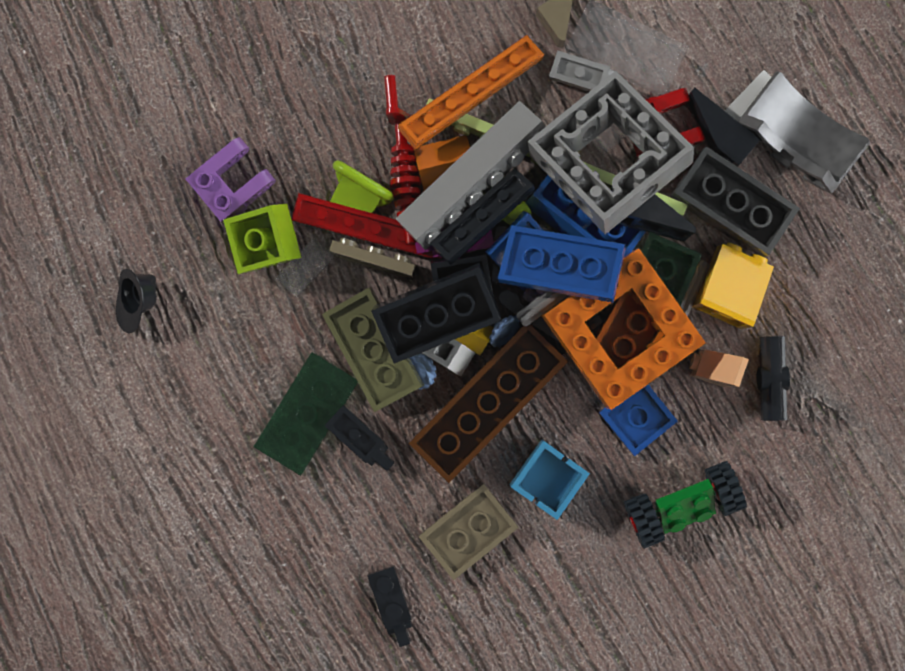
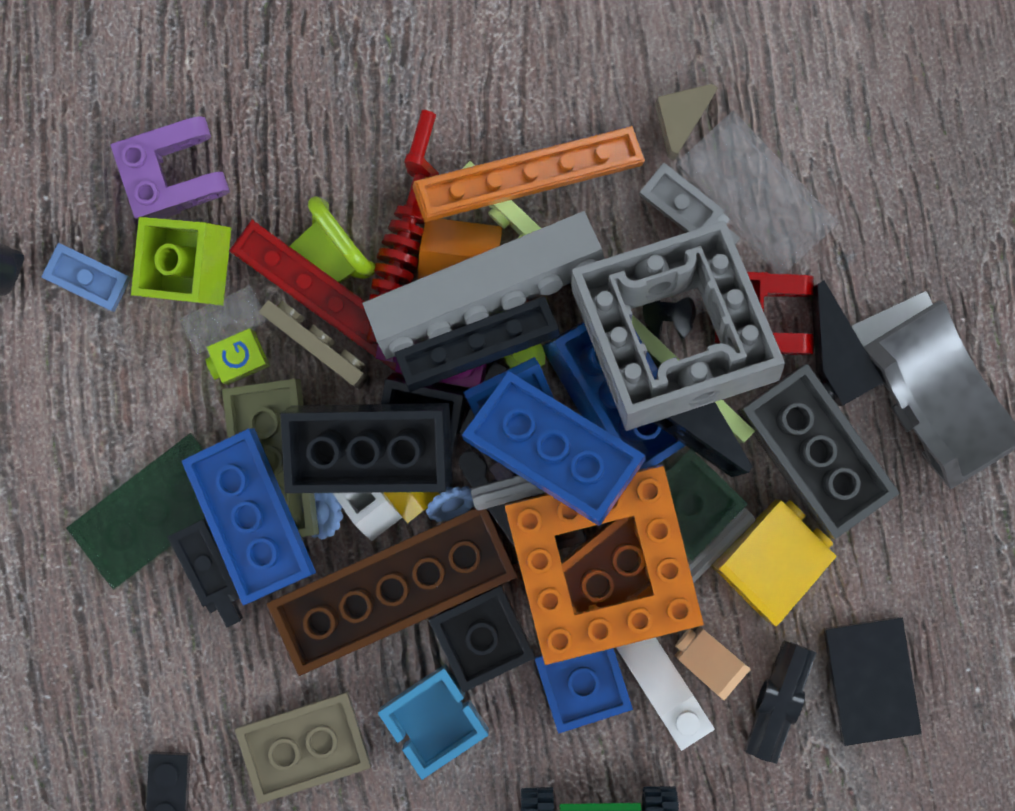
camera: 20 degrees right, 0 degrees up
none -> medium blue plate [41,243,131,312]
none -> blue plate [182,428,316,606]
none -> lime brick [205,328,270,385]
none -> black brick [429,584,535,693]
none -> white slope [616,637,715,751]
none -> black piece [643,297,696,339]
none -> black tile [823,617,922,746]

